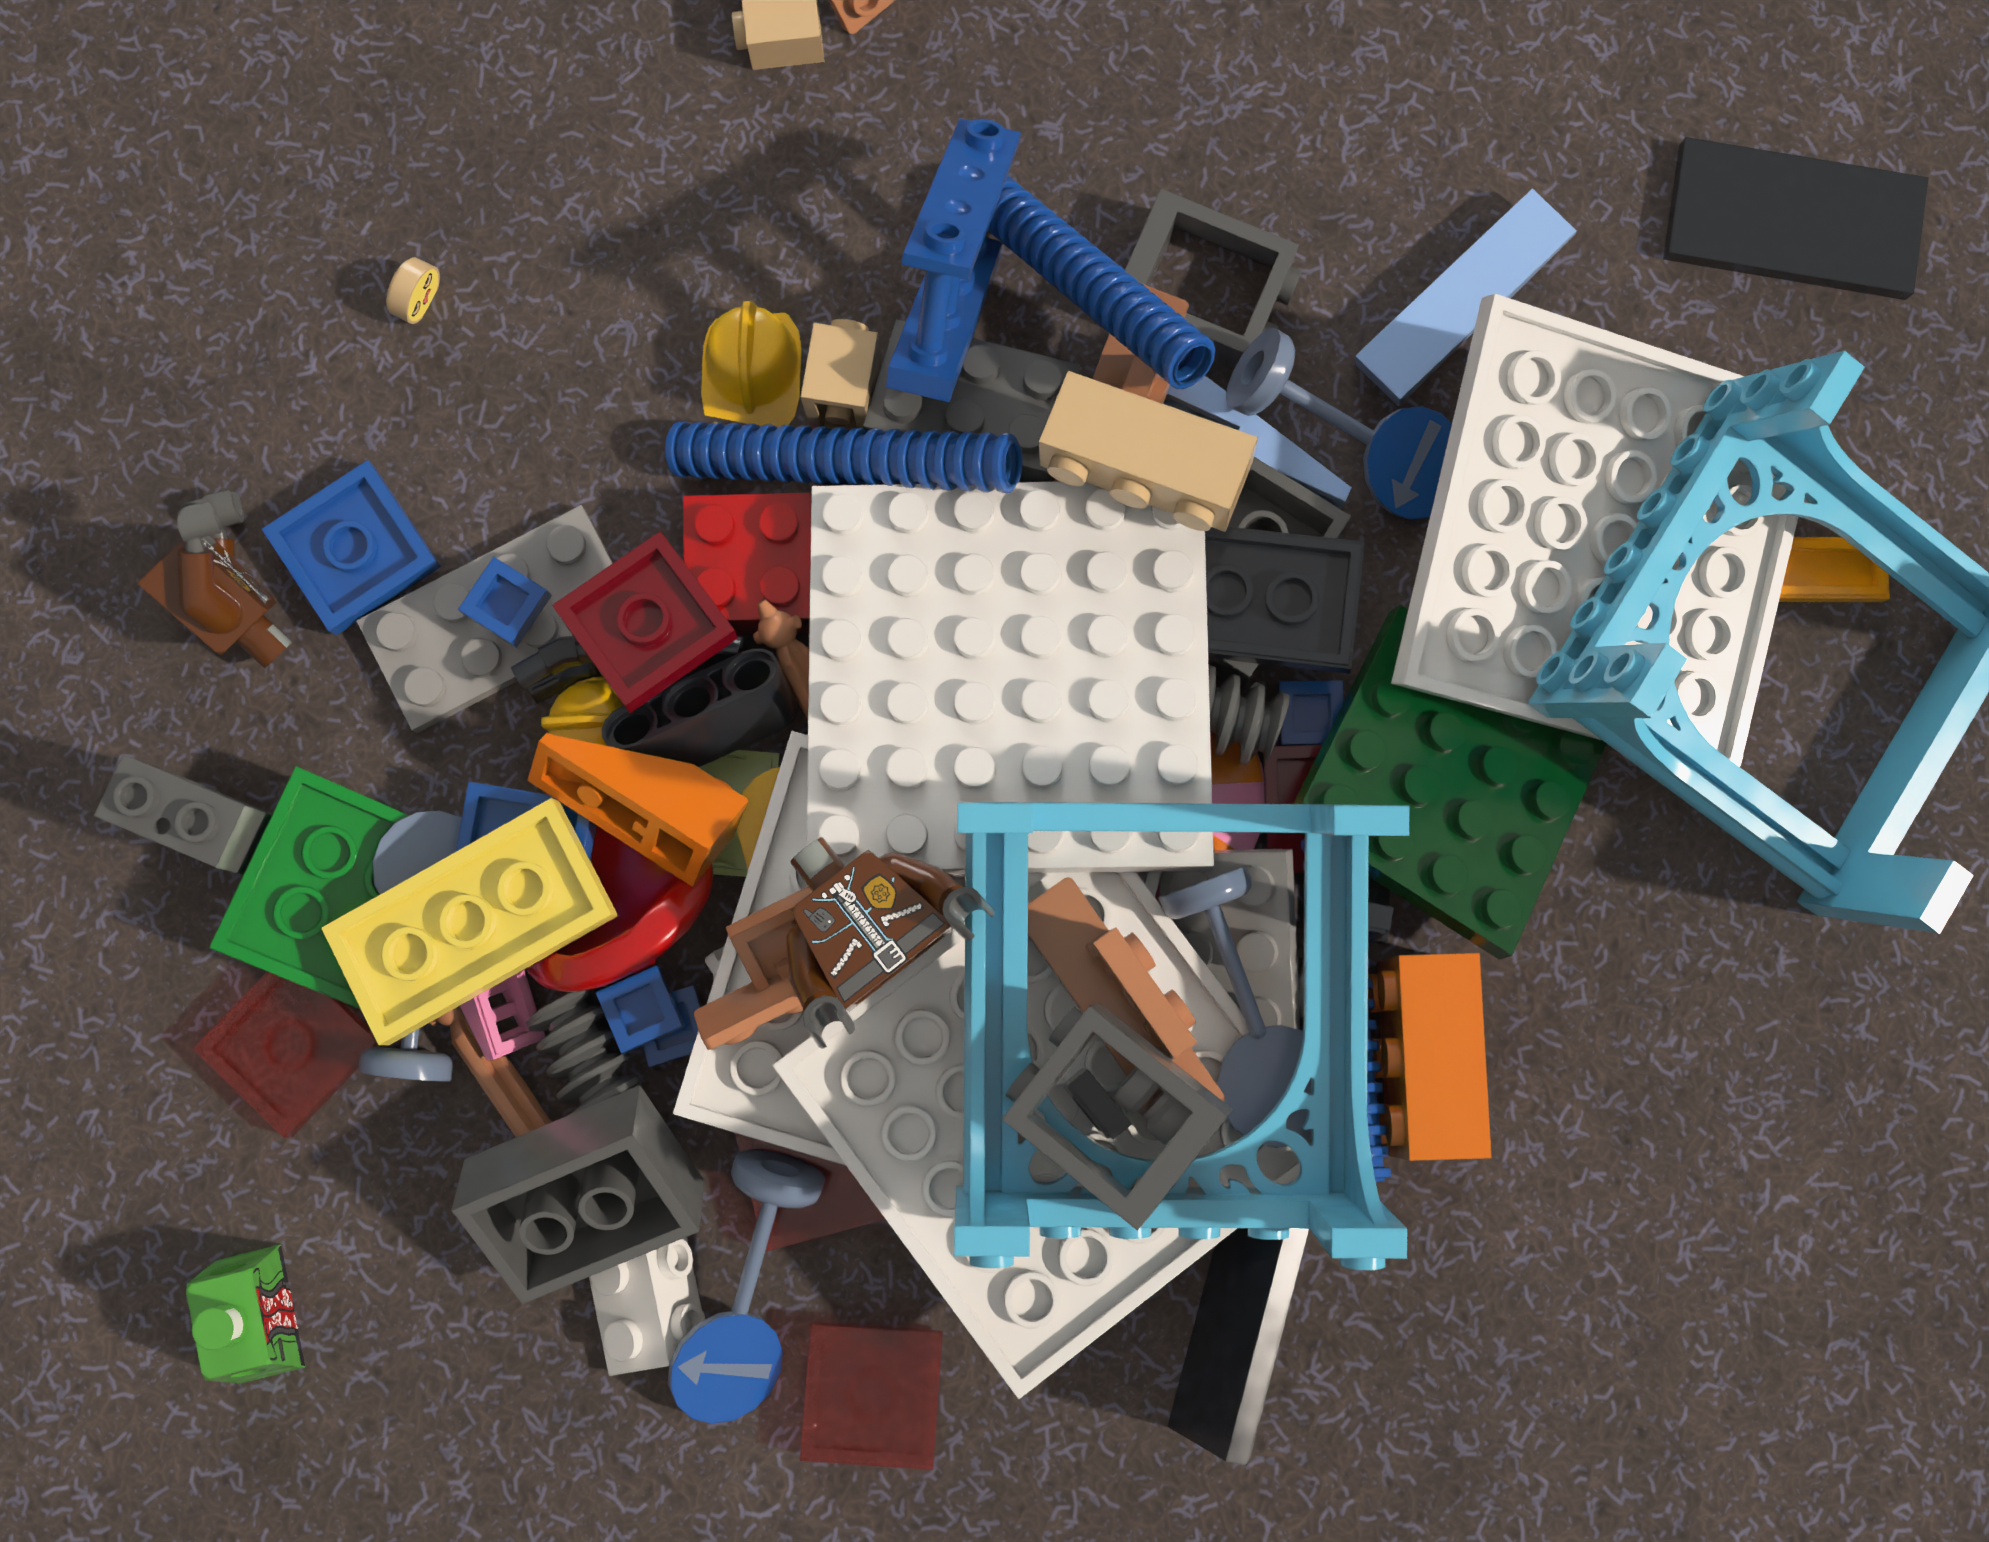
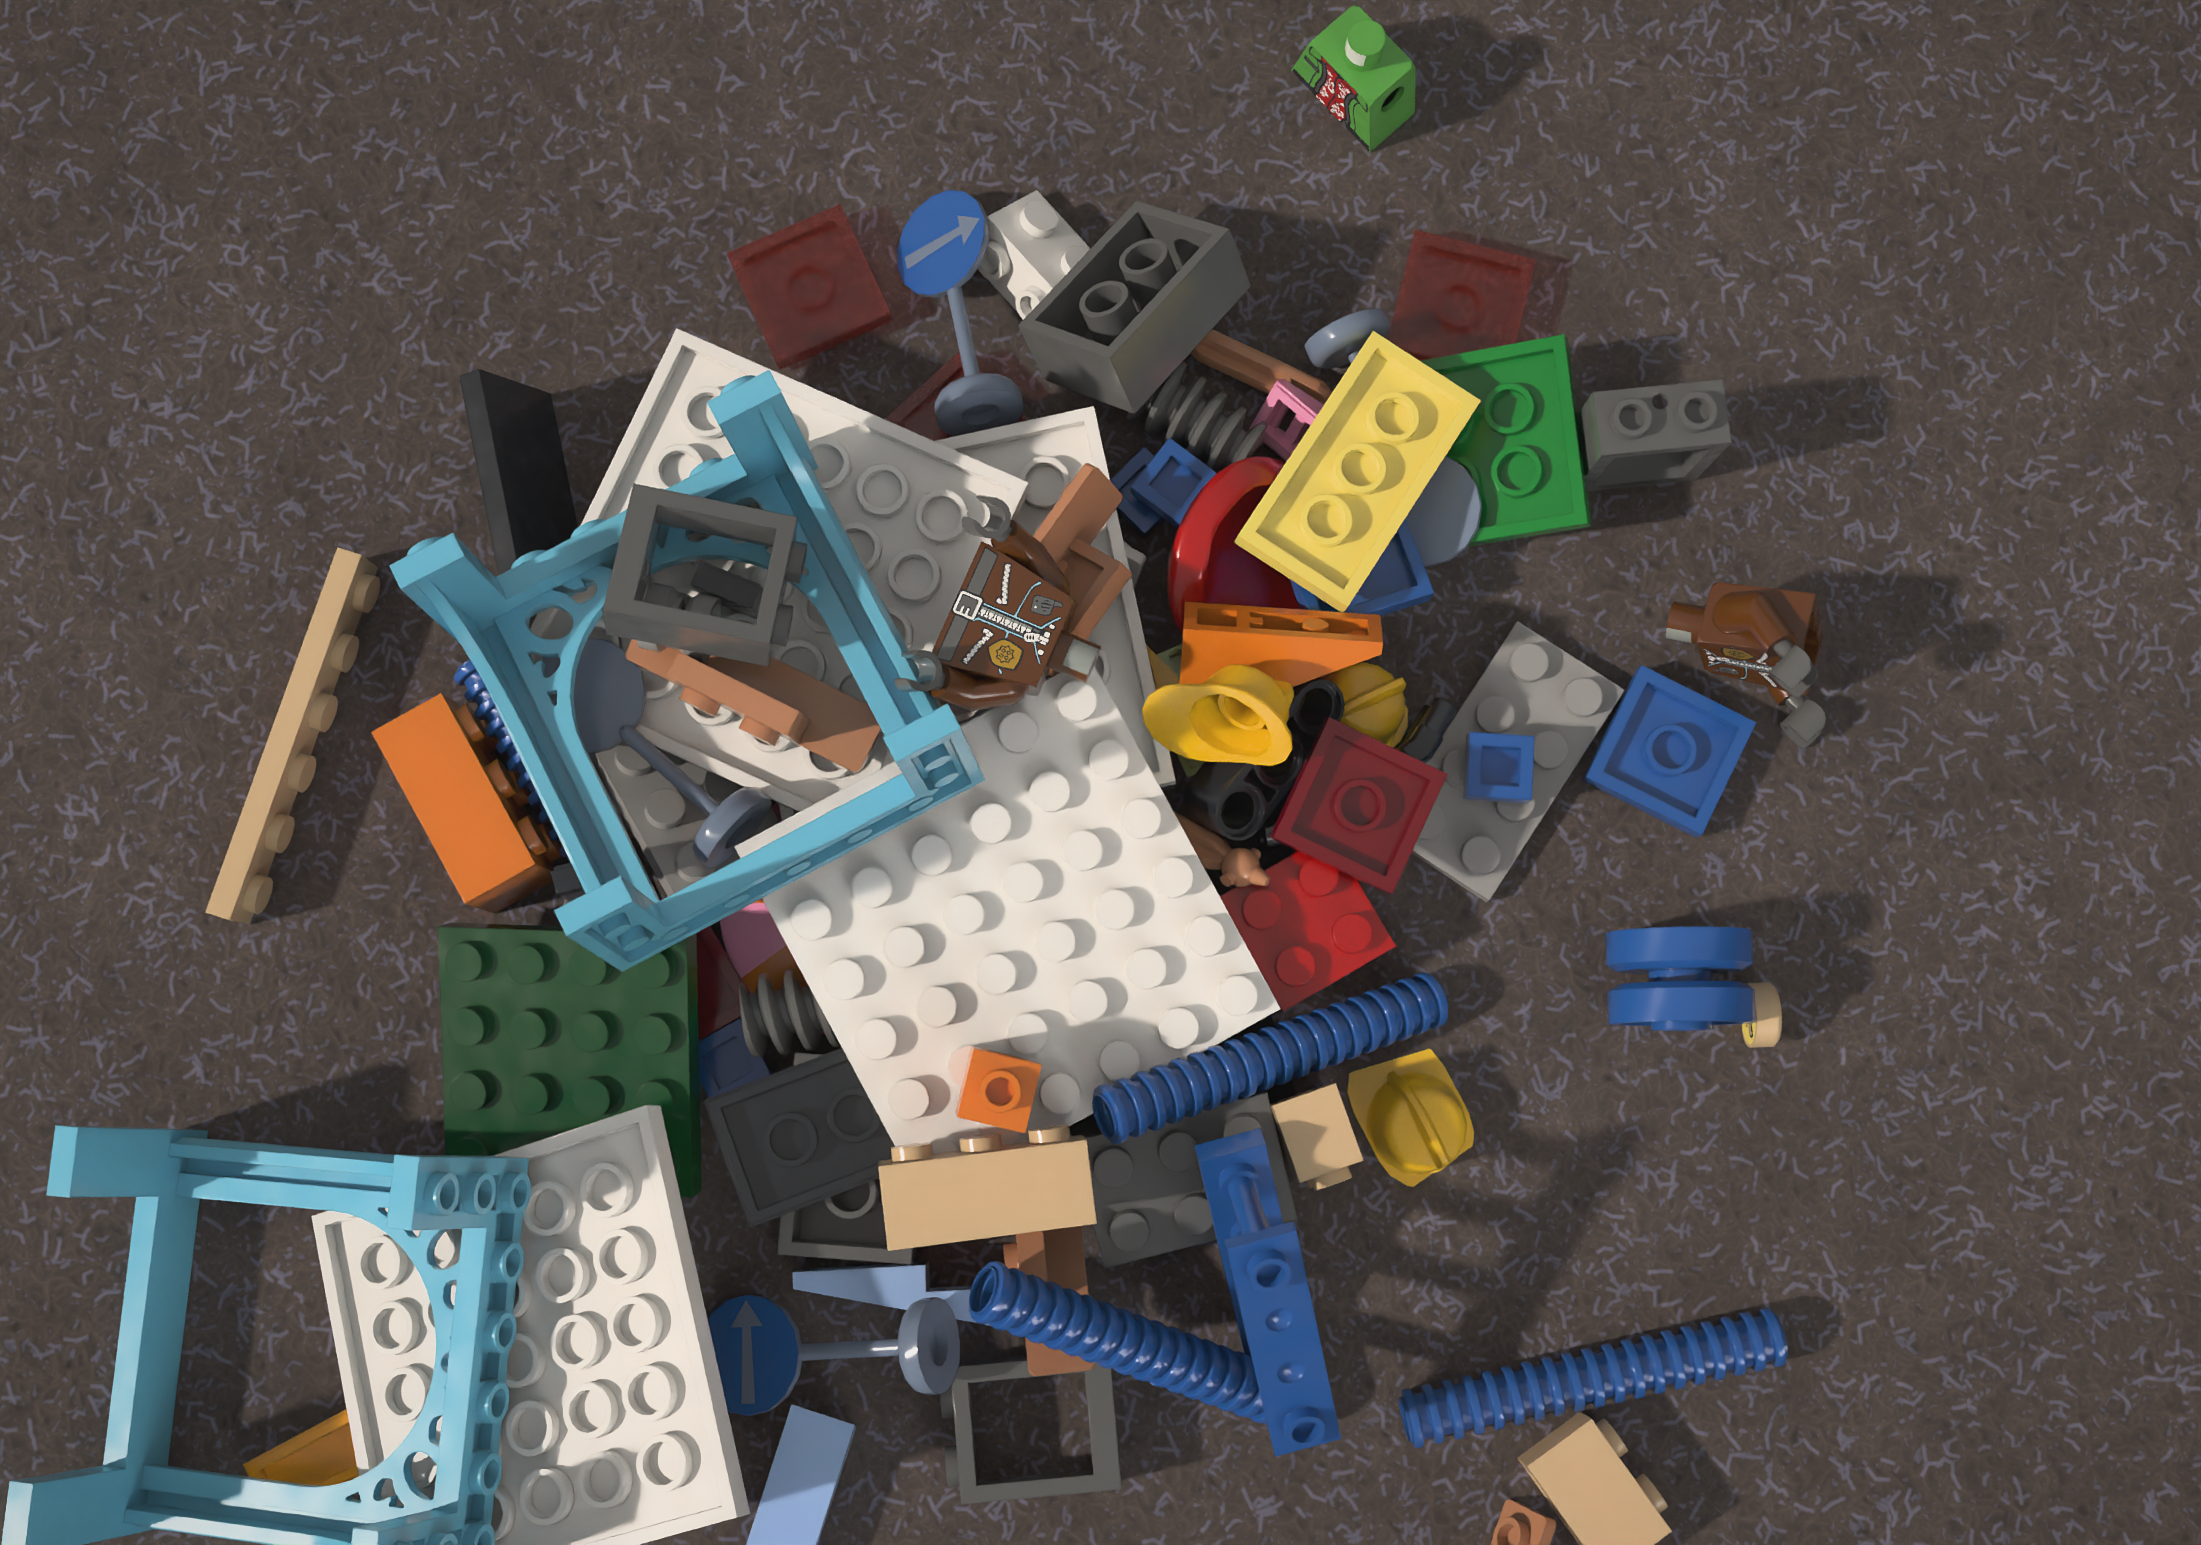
camera: 150 degrees right, 0 degrees up
none -> tan plate [205,547,380,925]
none -> orange brick [955,1045,1042,1133]
none -> yellow piece [1142,664,1294,766]
none -> blue piece [1398,1307,1788,1449]
none -> blue wheel [1605,926,1756,1031]

